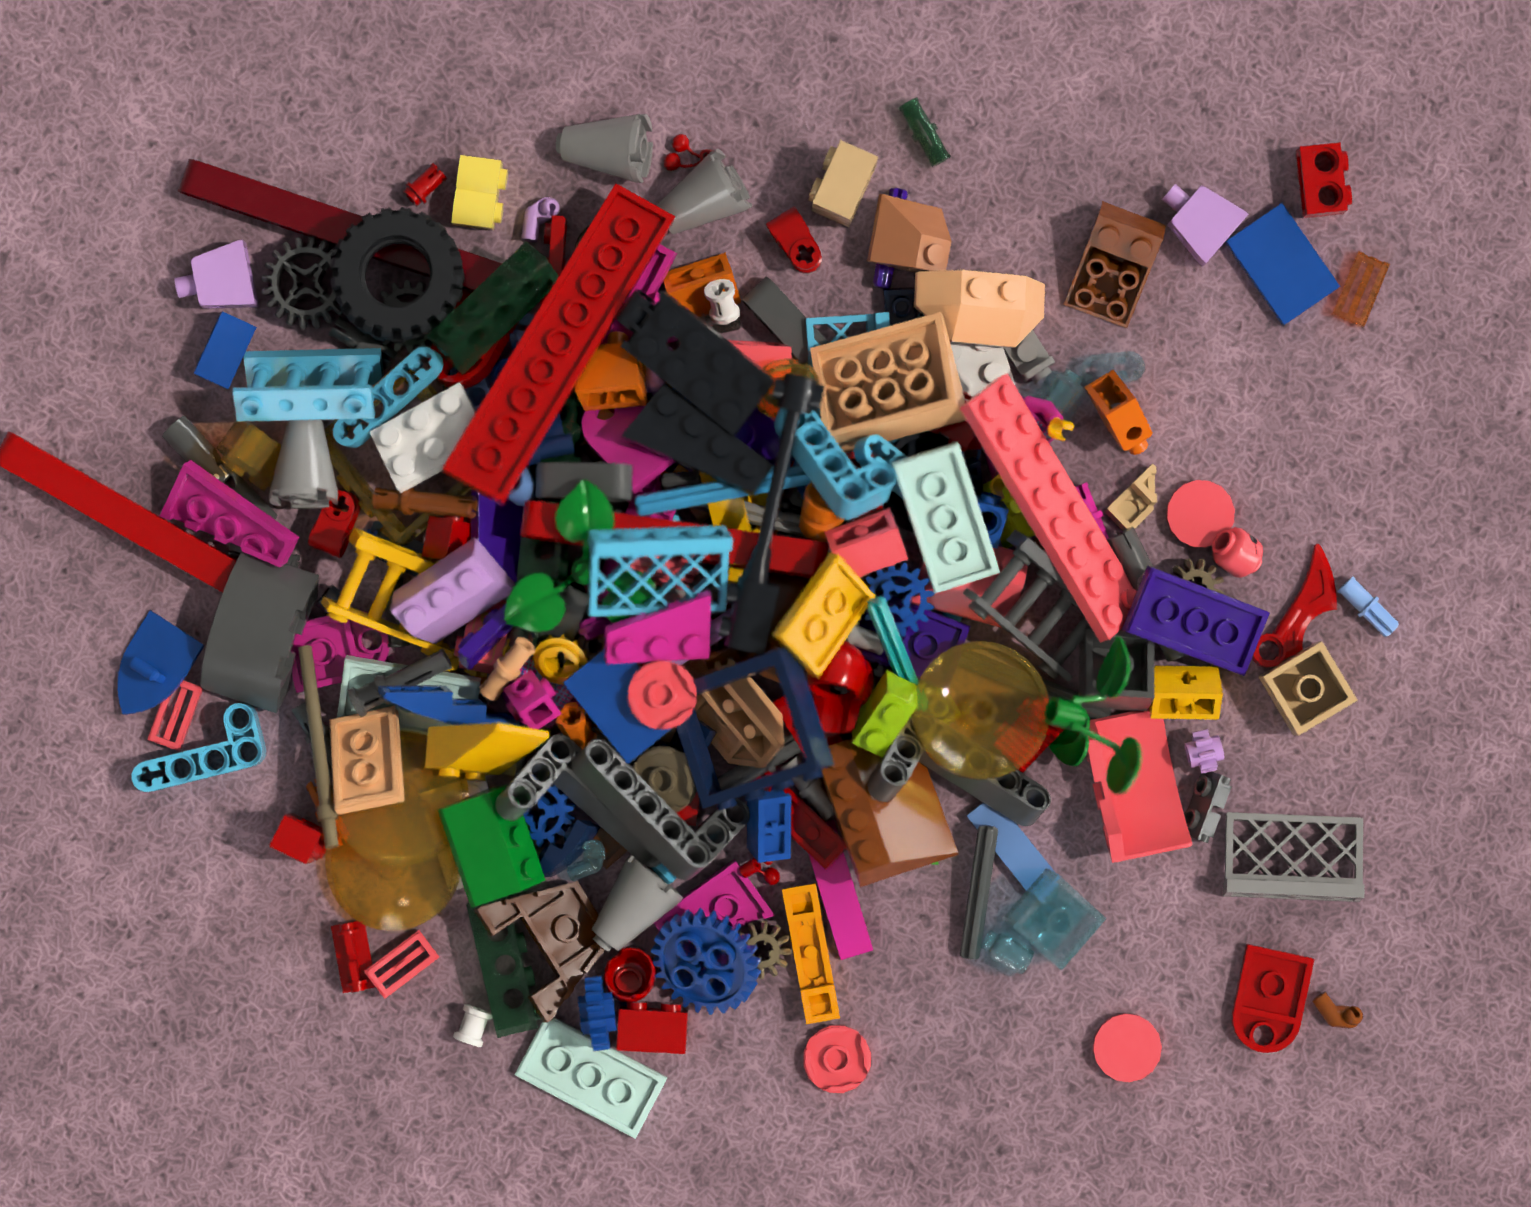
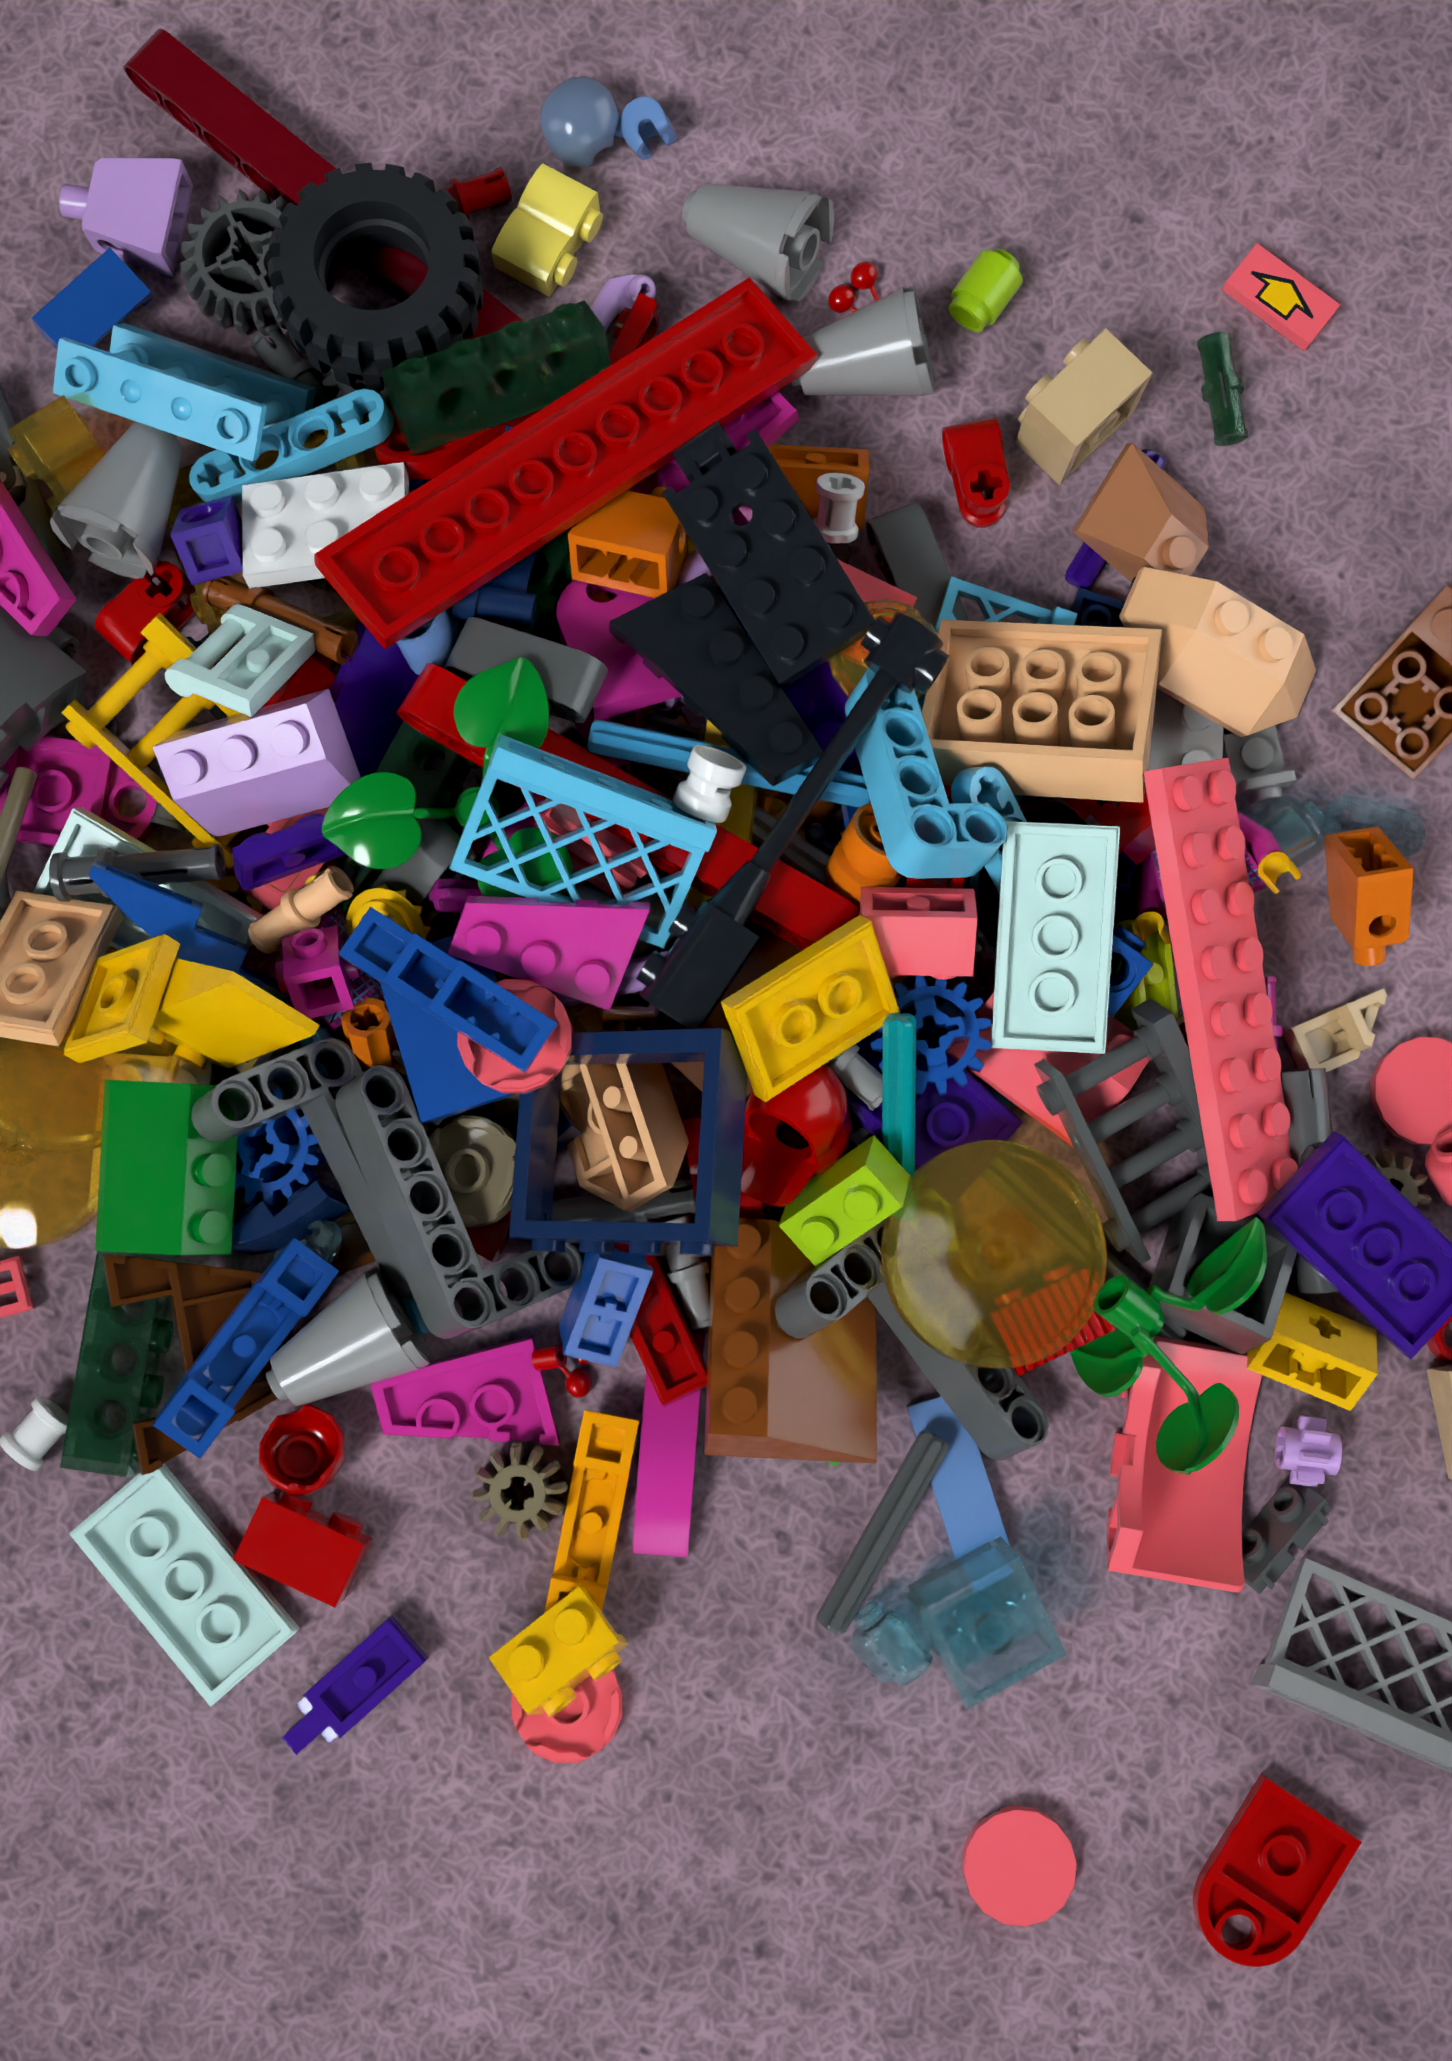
camera: 20 degrees right, 5 degrees down
blue gear [578,976,617,1051] -> none
blue gear [651,908,761,1015] -> none
dark orange arm [1312,991,1363,1029] -> none
none -> yellow tile [63,934,180,1063]
none -> blue slope [152,1238,339,1459]
none -> light aqua plate [165,604,315,717]
none -> dark purple brick [170,495,243,585]
none -> dark purple hinge [282,1615,429,1755]
none -> blue slope [338,907,558,1074]
none -> yellow bracket [488,1586,629,1717]
none -> sand blue hair [540,76,620,168]
none -> medium blue piece [614,97,678,160]
none -> white wheel [673,745,746,823]
none -> lime brick [948,249,1023,333]
none -> coral tile [1222,243,1340,352]

